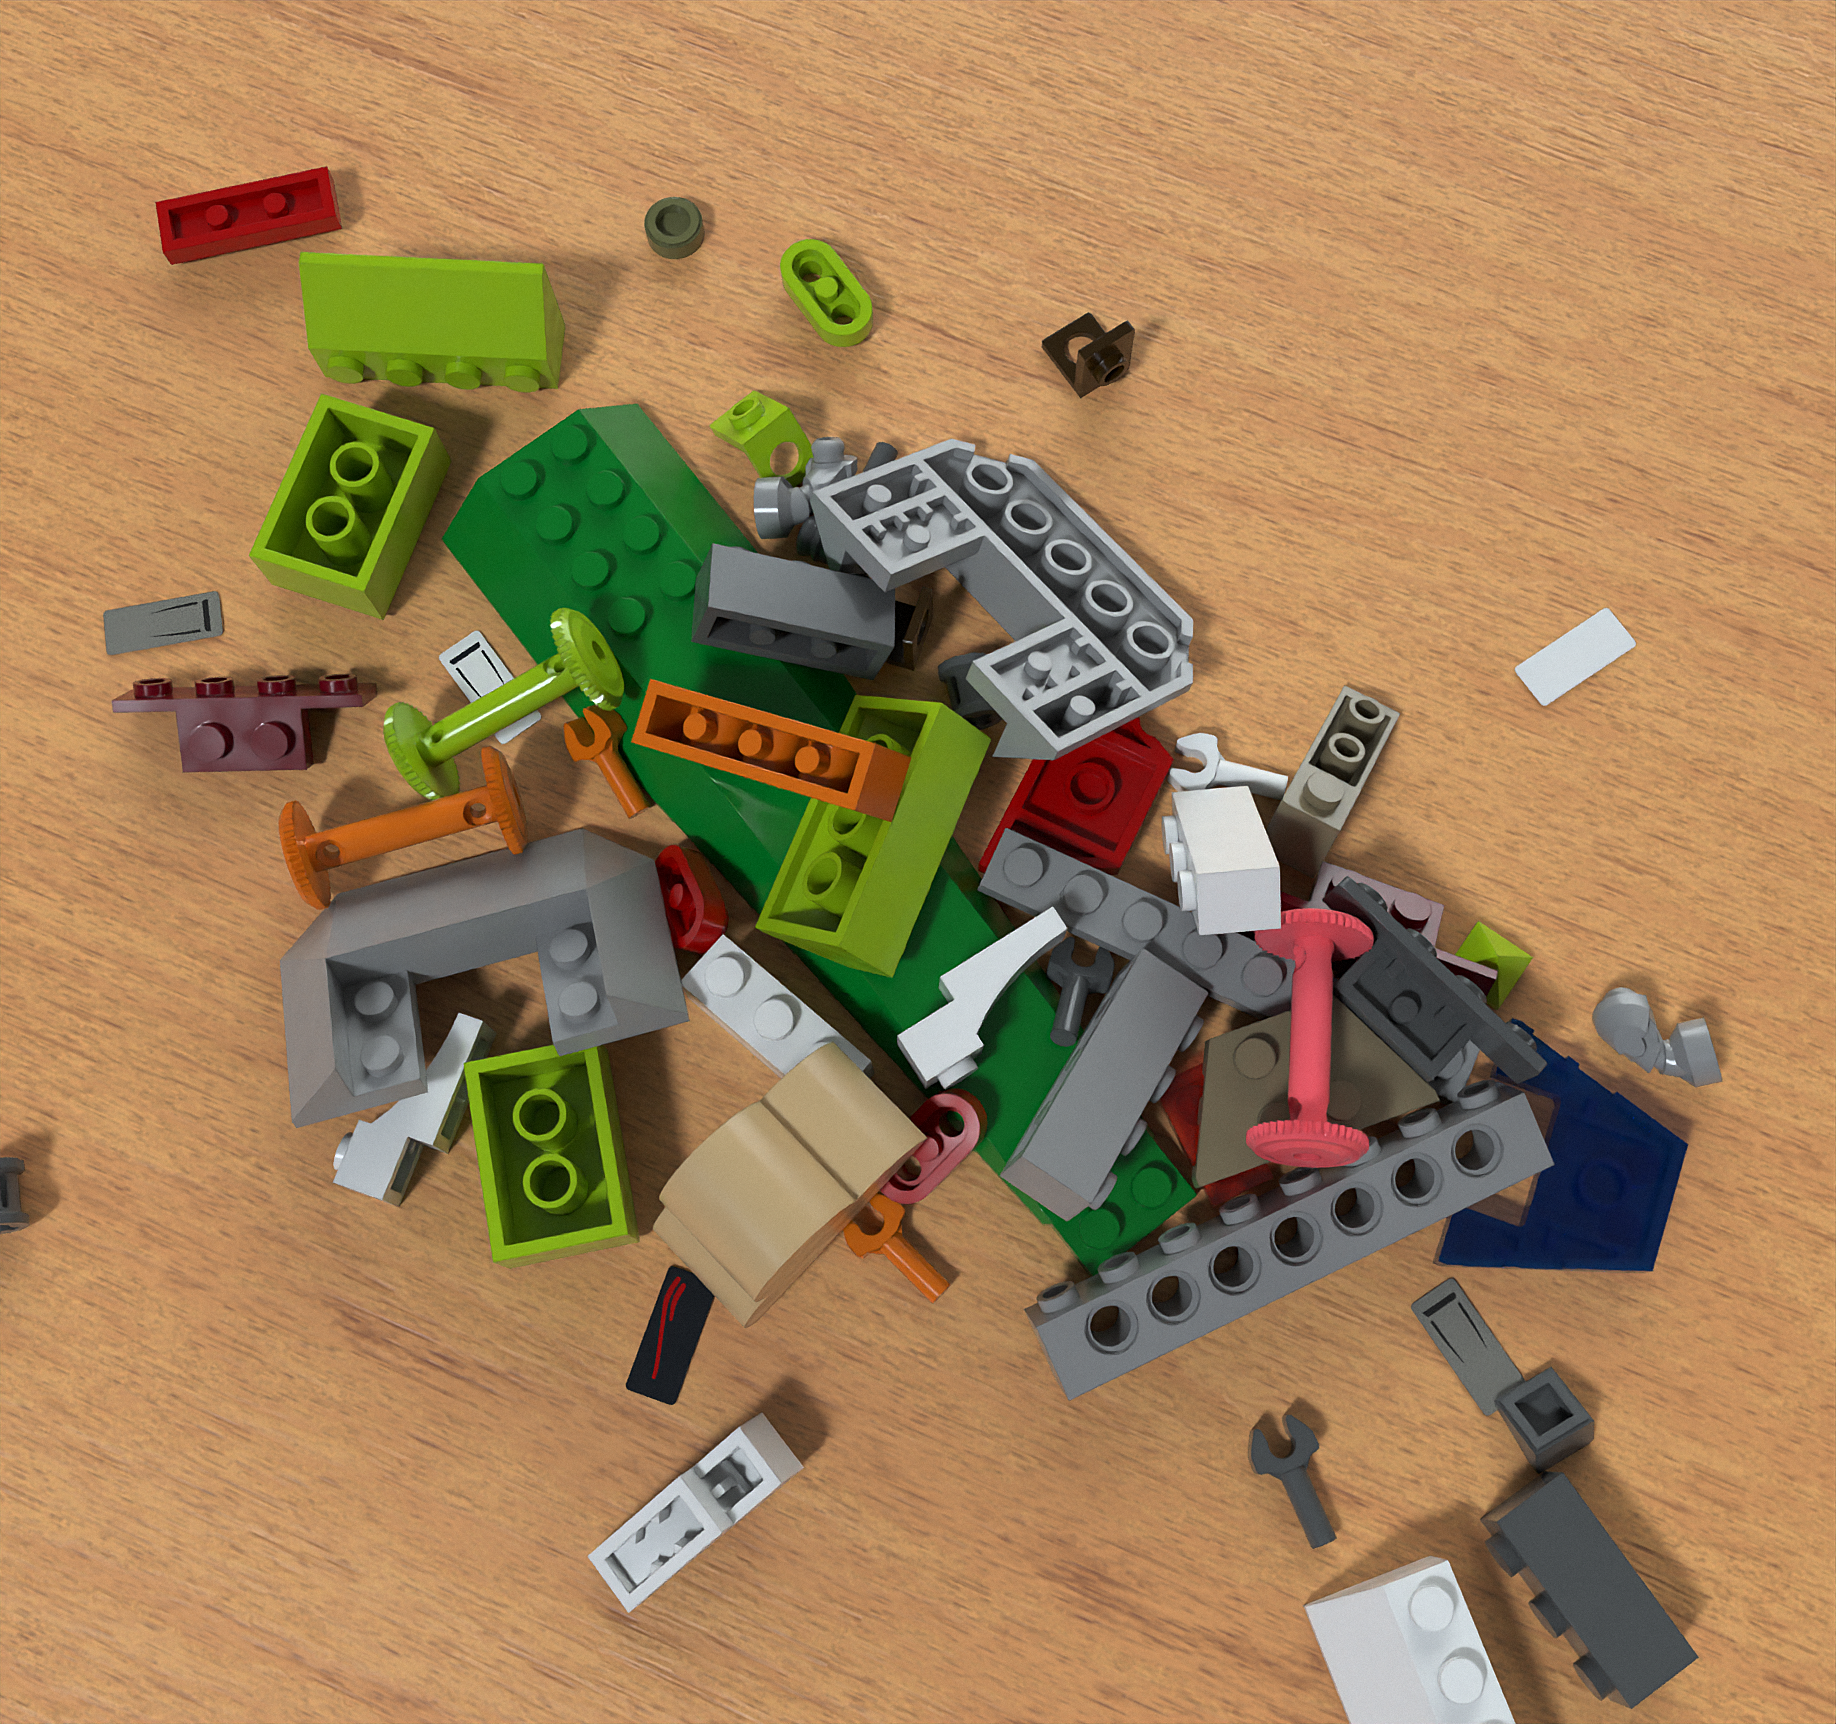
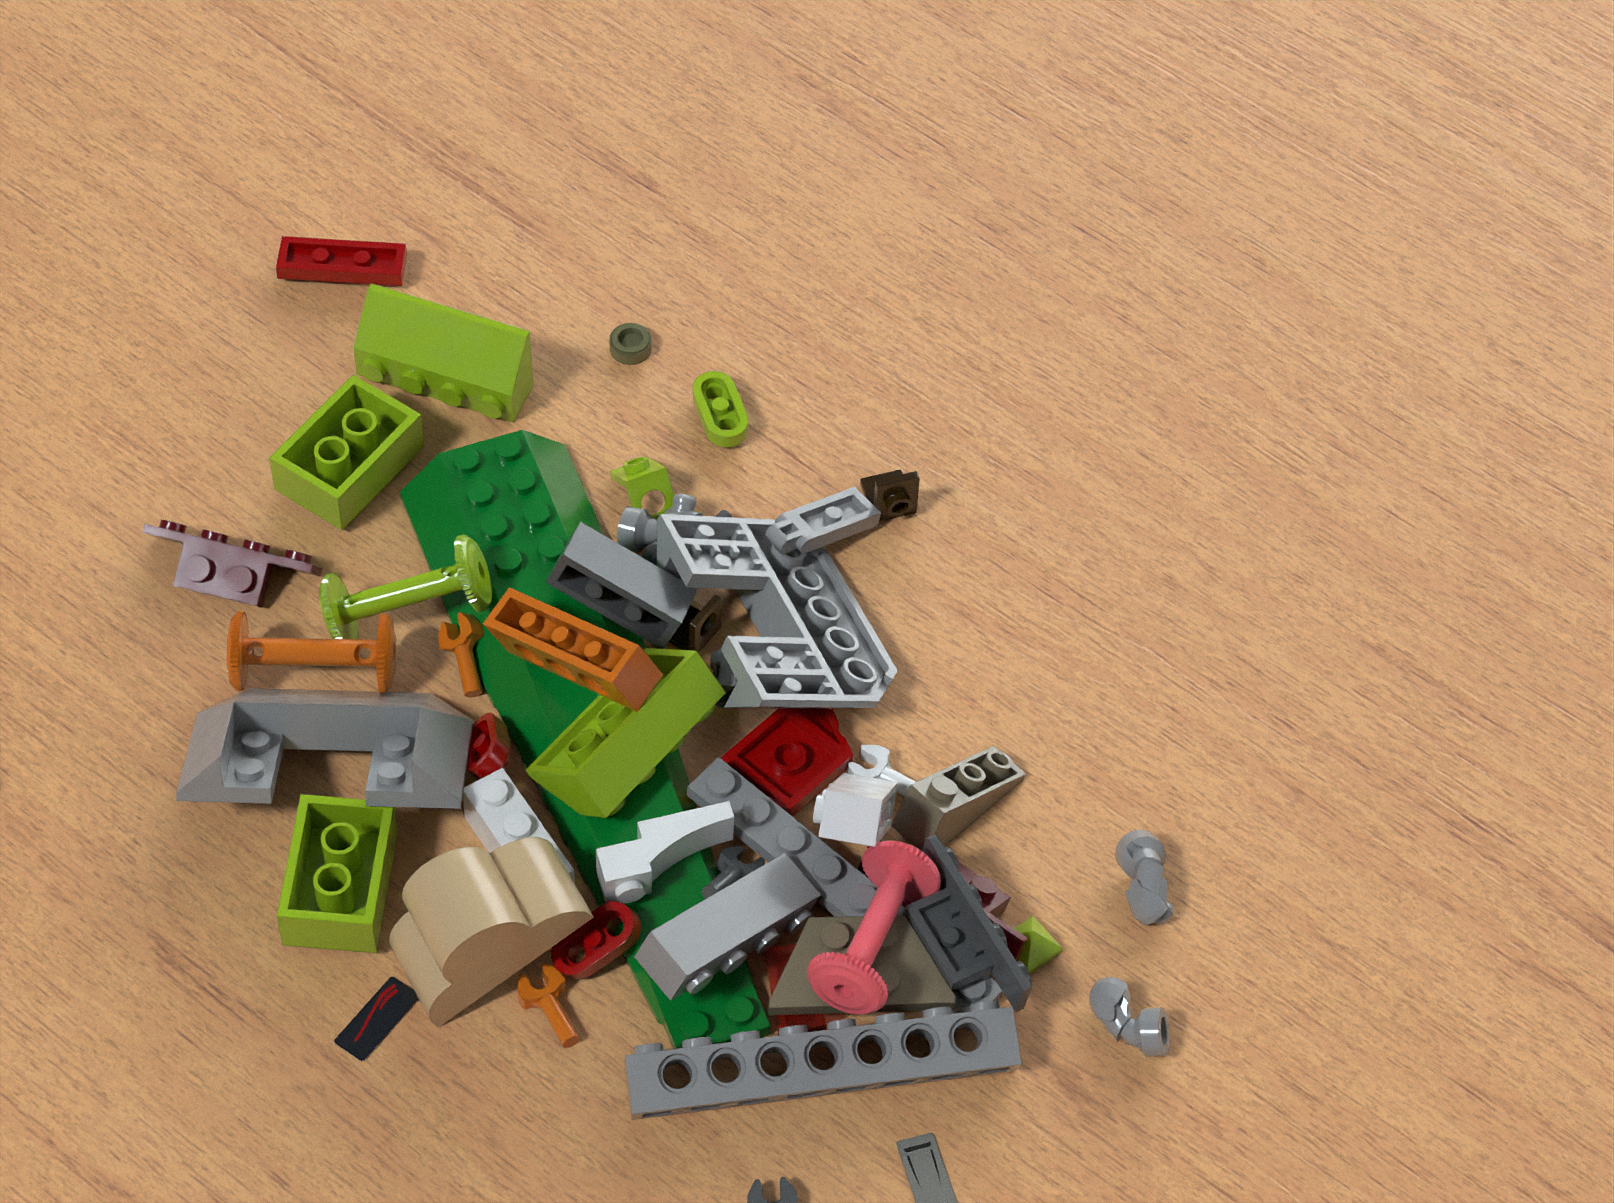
camera: 10 degrees right, 20 degrees down
clear smoke sticker [103,591,223,655] -> none
white slope [333,1013,497,1207] -> none
white sticker [439,631,541,744] -> none
white slope [587,1413,804,1613] -> none
clear blue wing [1433,1018,1688,1273] -> none
white sticker [1515,608,1636,706] -> none
none -> light grey hinge [766,487,881,553]
none -> light grey arm [1115,830,1174,925]

